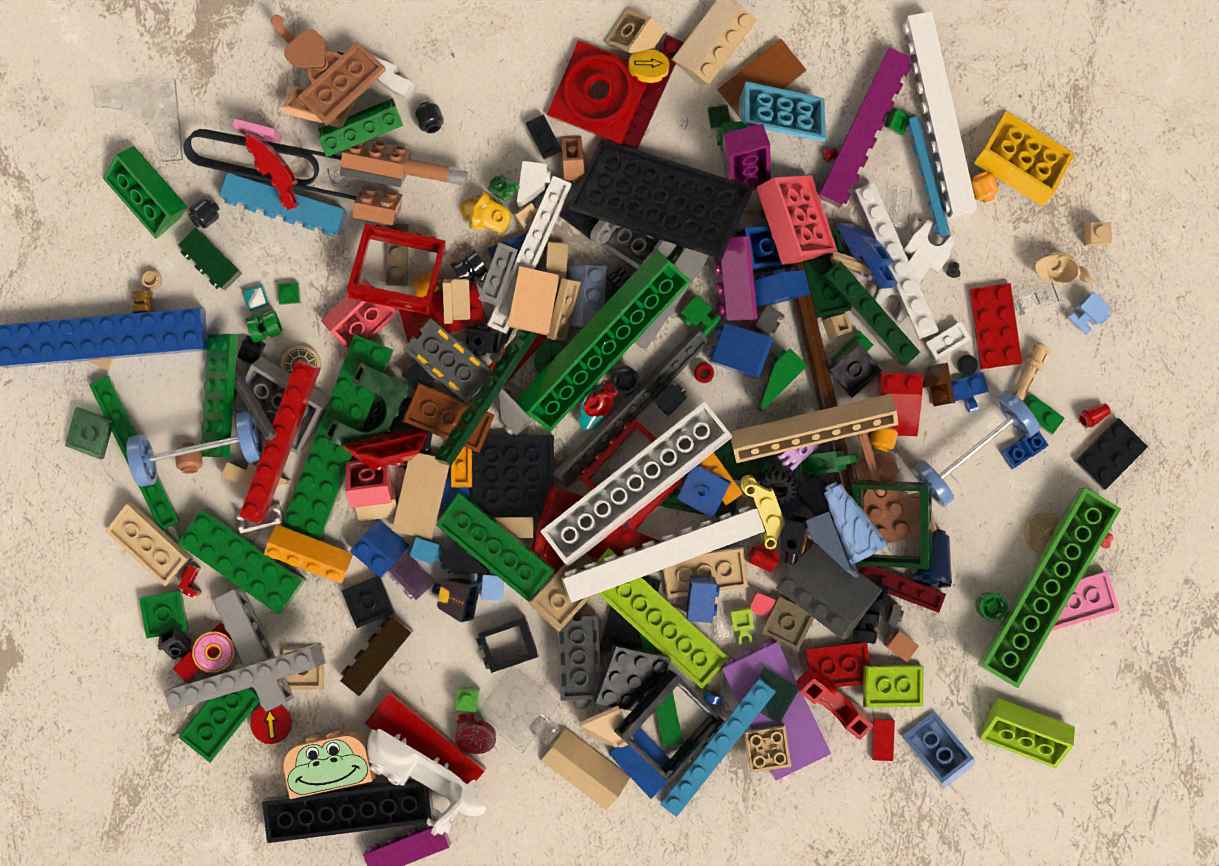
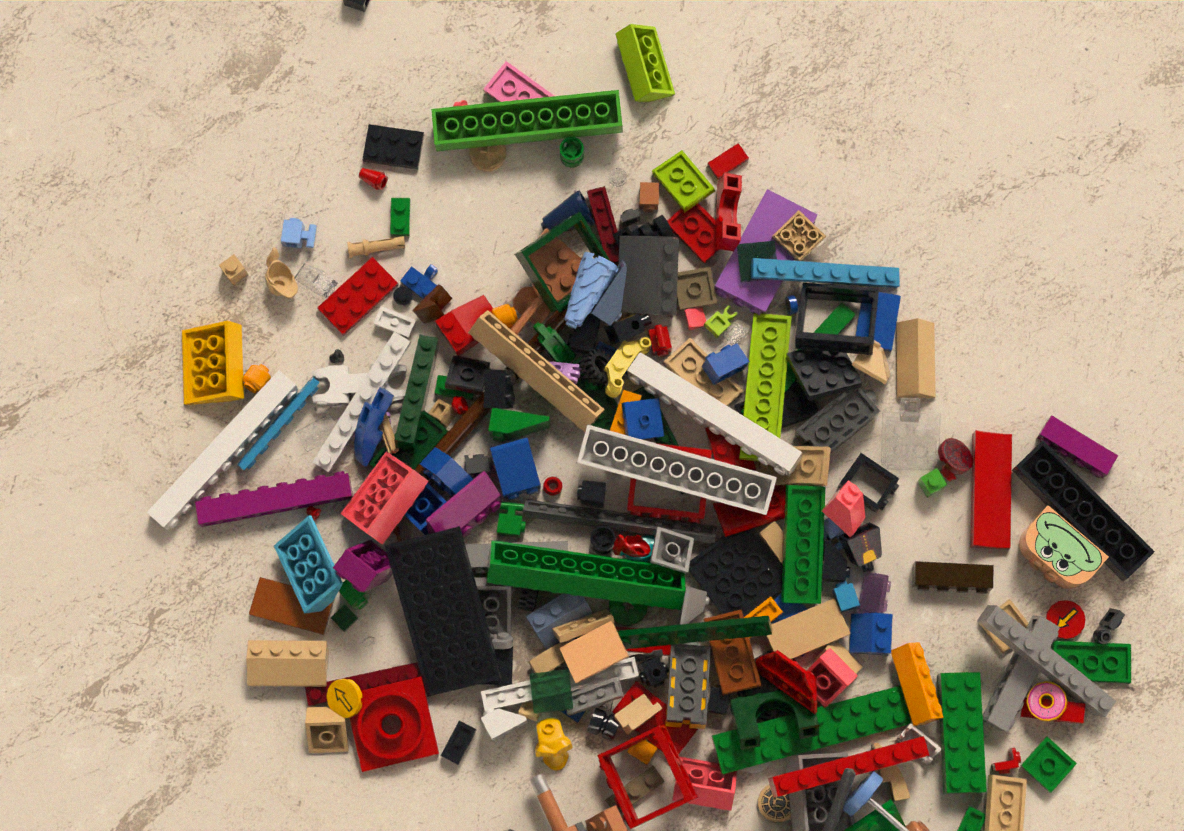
camera: 120 degrees left, 10 degrees down
black brick [158,625,191,660] -> none
black plate [342,576,396,628] -> none
white piece [366,729,486,836] -> none
green hinge [487,174,520,202] -> none
nougat slope [561,136,584,182] -> none
green plate [884,108,911,135] -> none
medium blue slope [902,711,975,790] -> none
medium blue axle [911,391,1040,507] -> none
blue slope [1000,431,1049,469] -> none
none -> red plate [451,396,468,415]
none -> black brick [484,369,515,409]
none -> clear green tile [530,669,573,714]
none -> light grey slope [650,527,694,574]
none -> coral slope [822,480,866,538]
none -> black plate [1093,608,1125,644]

